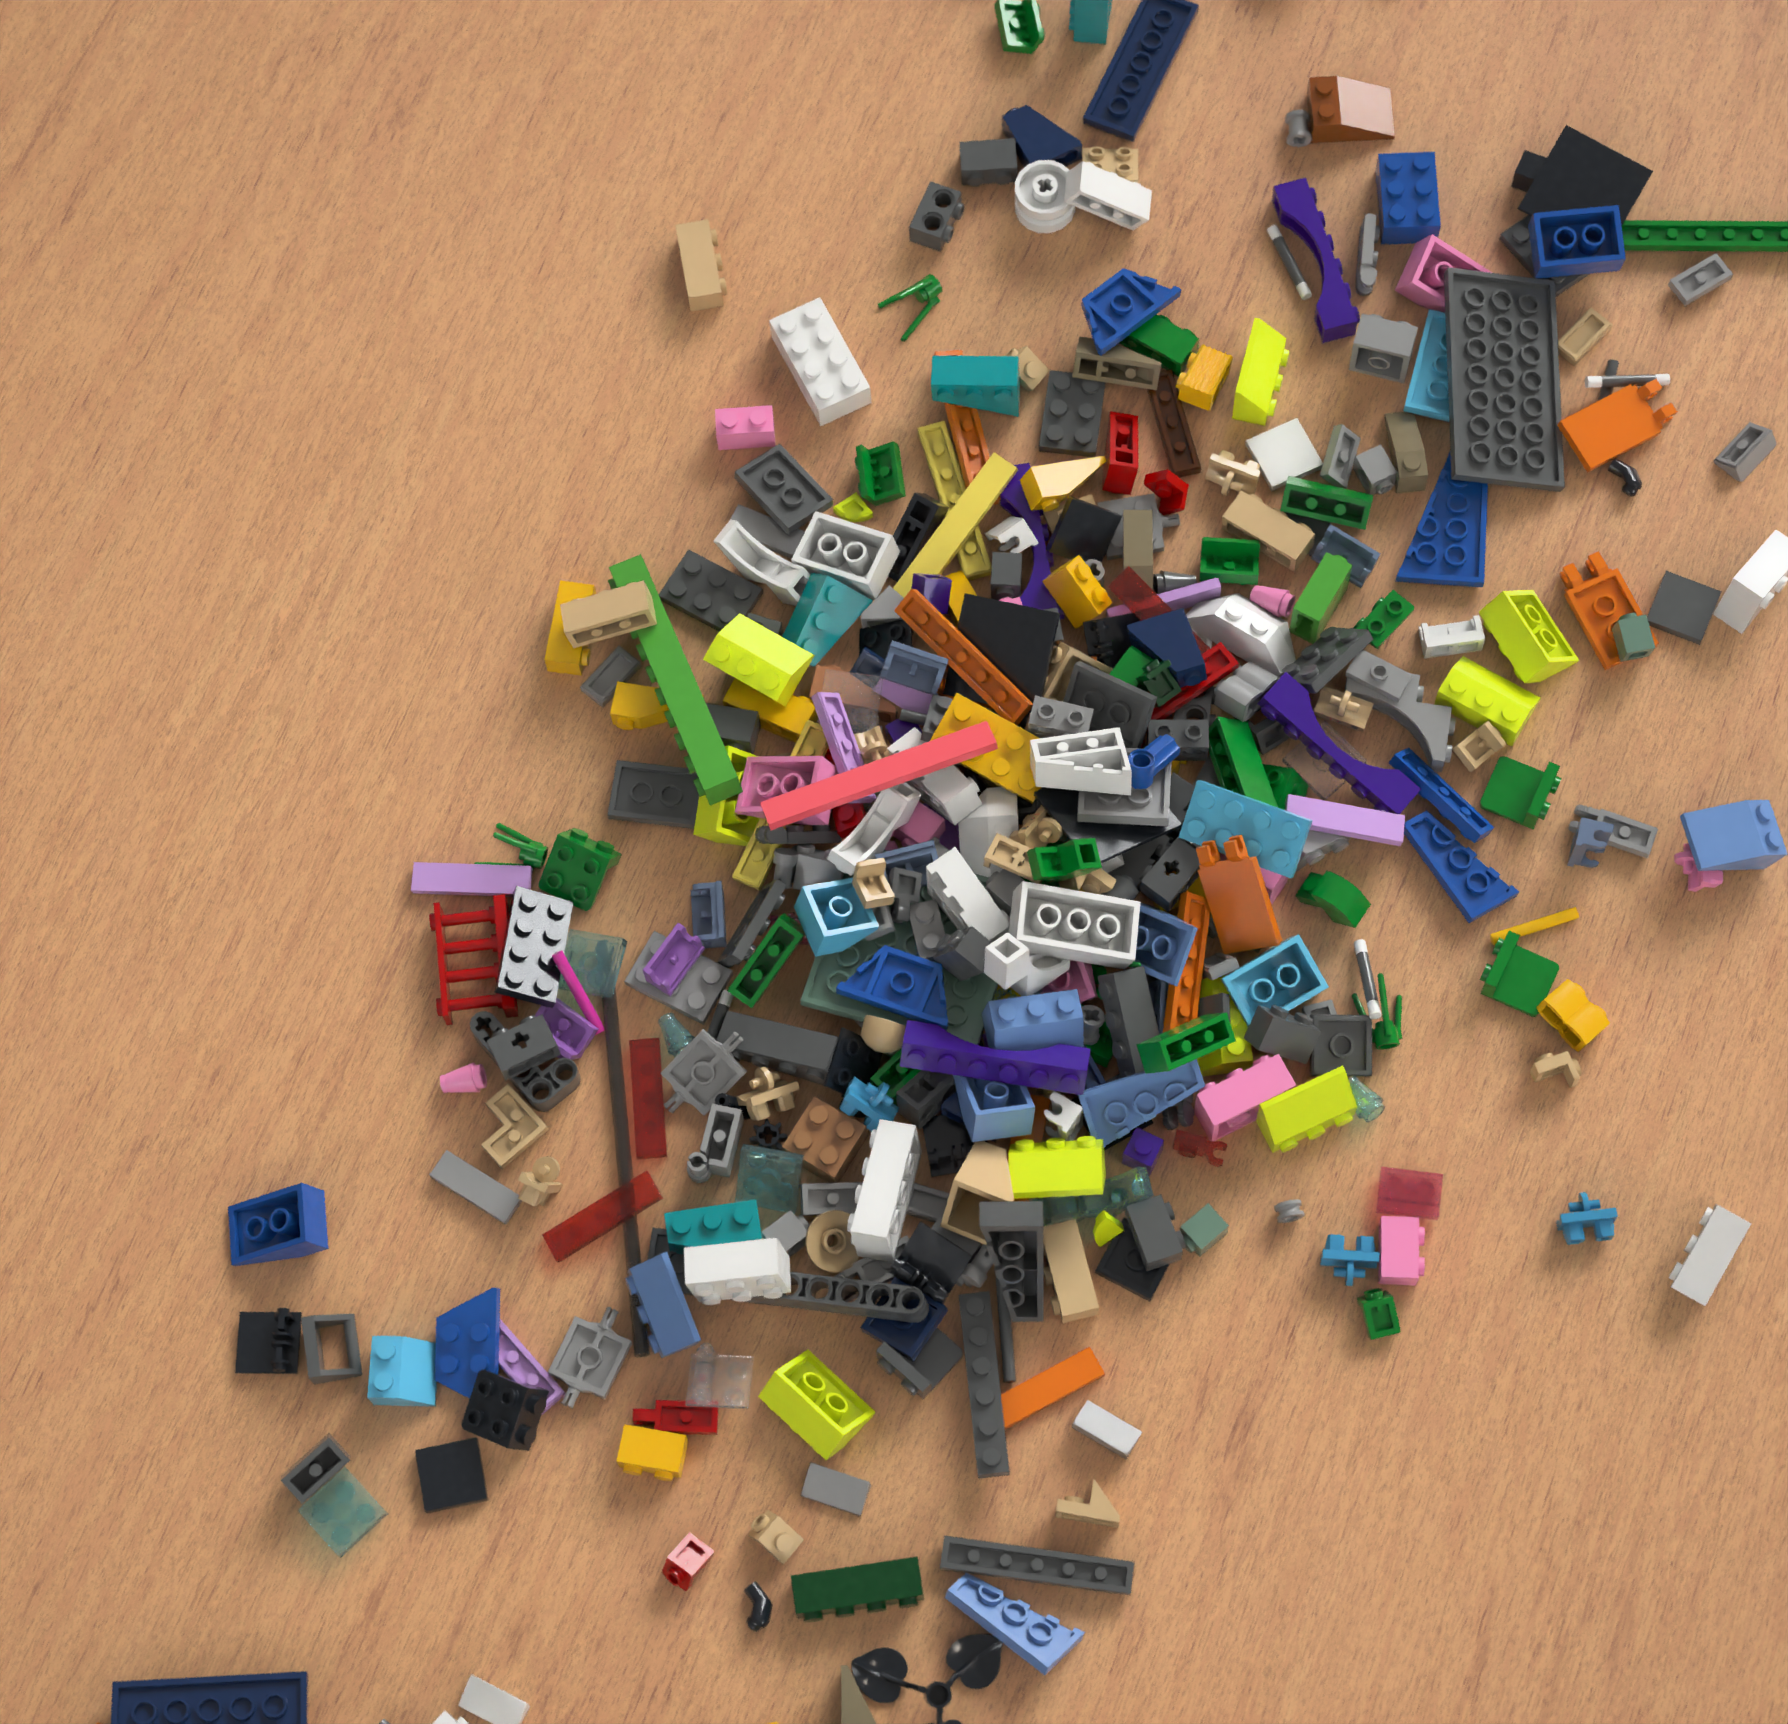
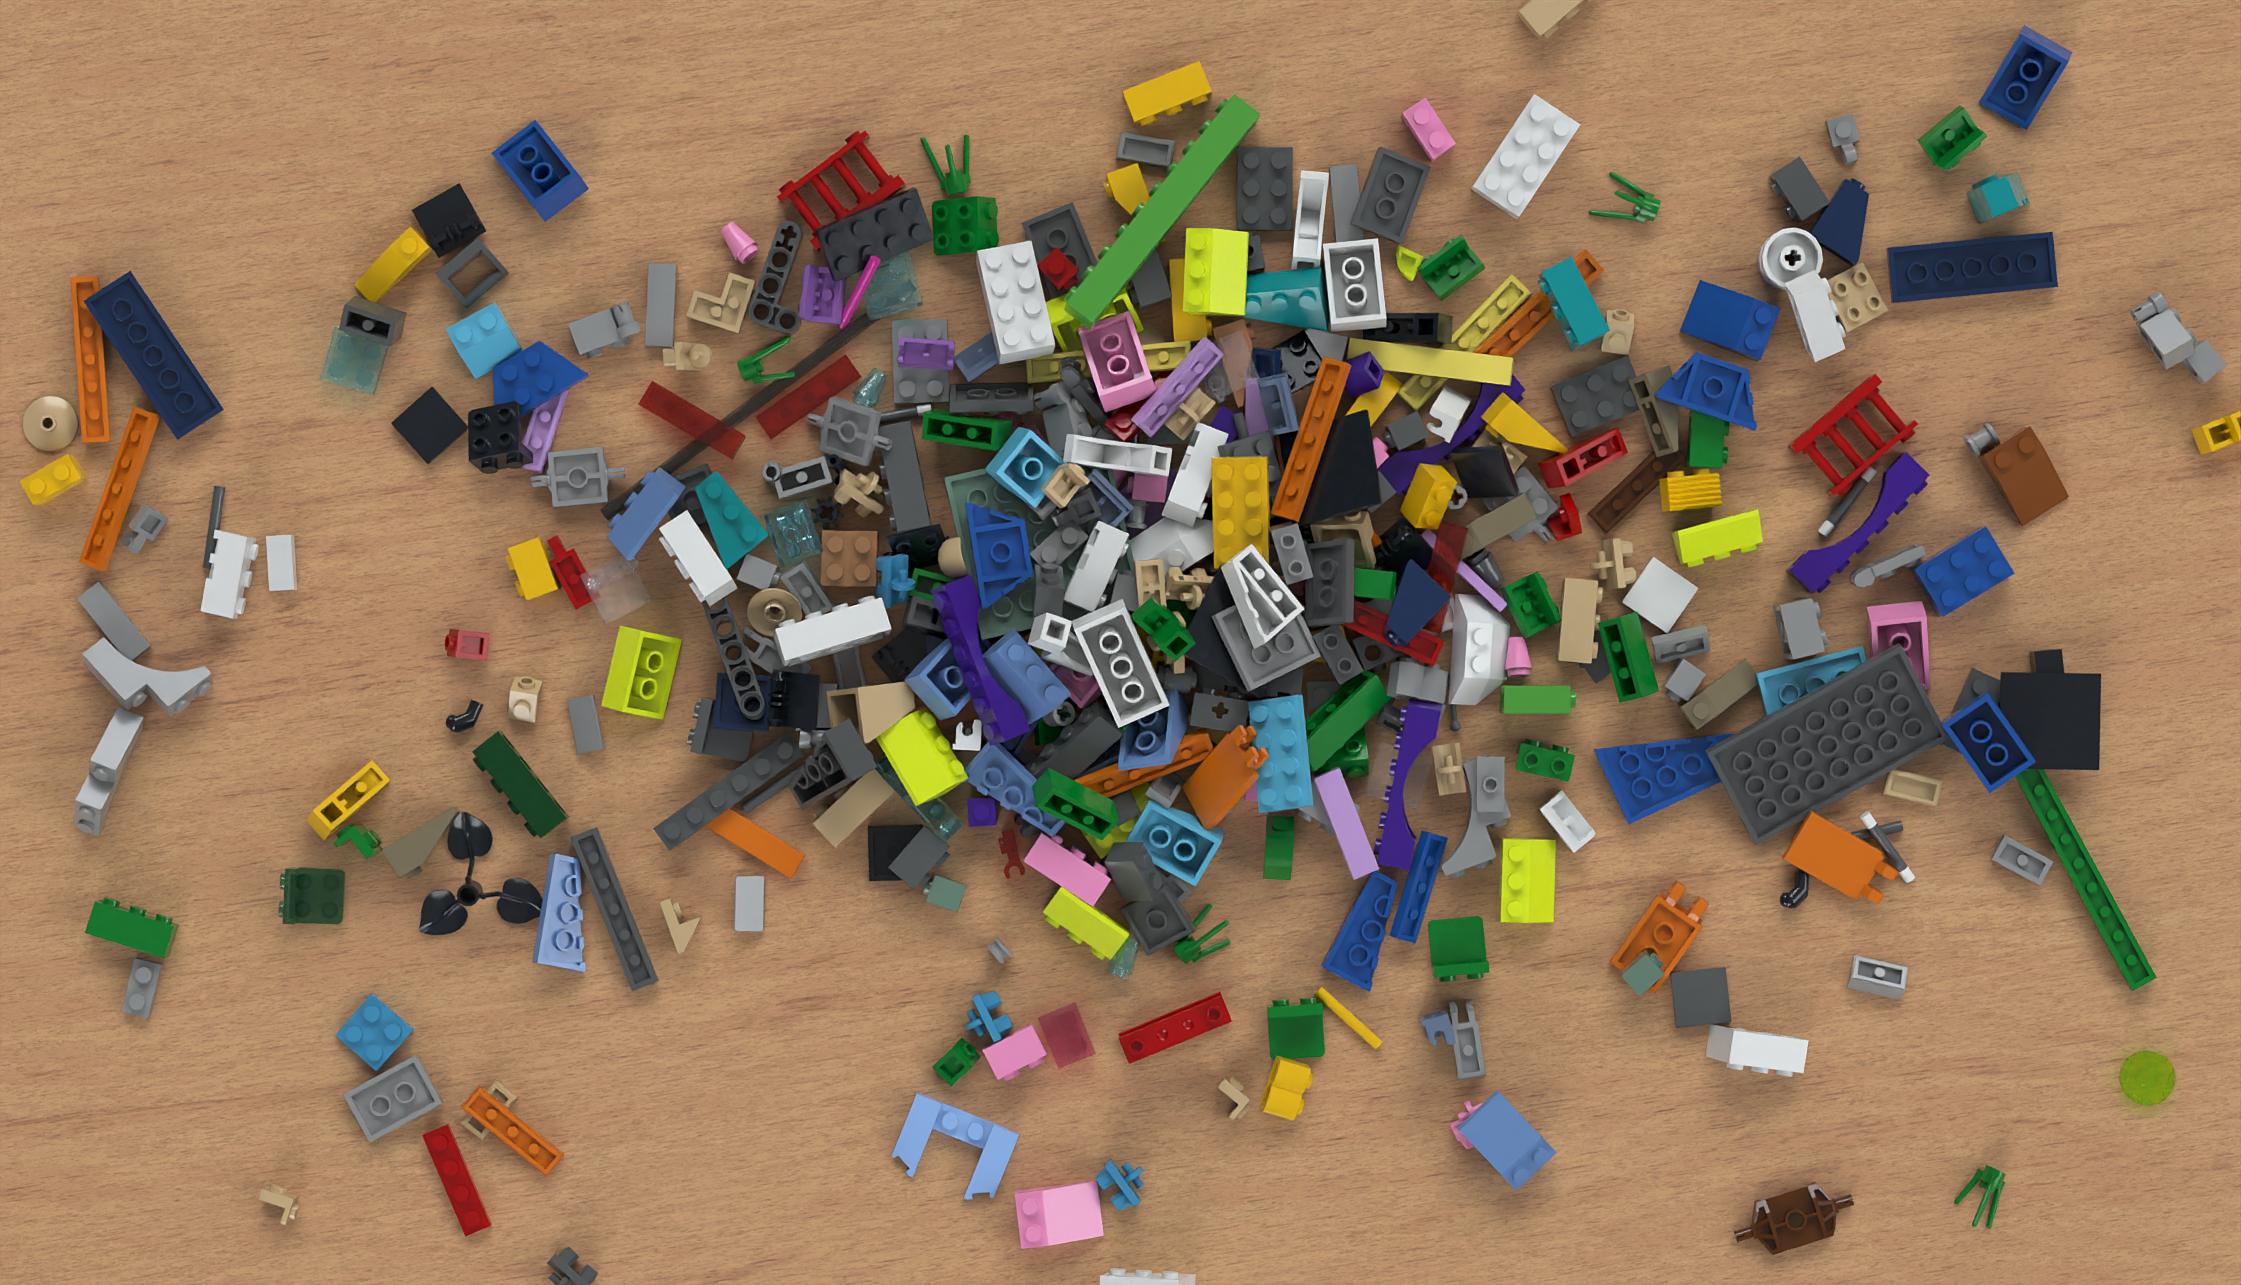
camera: 55 degrees right, 20 degrees up
lavender tile [411,862,533,897] -> none
dark grey brick [487,1014,561,1081] -> none
tan brick [560,580,657,648] -> none
coral tile [760,721,998,831] -> none
dark grey brick [909,181,965,252] -> none
neon yellow tile [1093,1210,1125,1247] -> none
blue piece [1128,734,1180,789] -> none
dark green bracket [1136,659,1182,708] -> none
dark grey plate [1279,627,1373,693] -> none
sand blue hinge [1311,524,1380,588] -> none
dark grey bar [1354,939,1382,1020] -> none
tan bracket [1452,721,1506,772] -> none
neon yellow slope [1479,590,1579,683] -> none
none -> yellow slope [354,226,432,303]
none -> light grey hinge [568,301,642,359]
none -> green plant [737,335,795,385]
none -> light blue wedge [892,1092,1019,1200]
none -> white brick [976,241,1055,365]
none -> bright pink slope [1015,1181,1104,1249]
none -> red bracket [1037,247,1079,291]
none -> red fence [1118,991,1232,1064]
none -> blue slope [1680,280,1781,362]
none -> red fence [1788,374,1918,497]
none -> light grey plate [1825,114,1860,165]

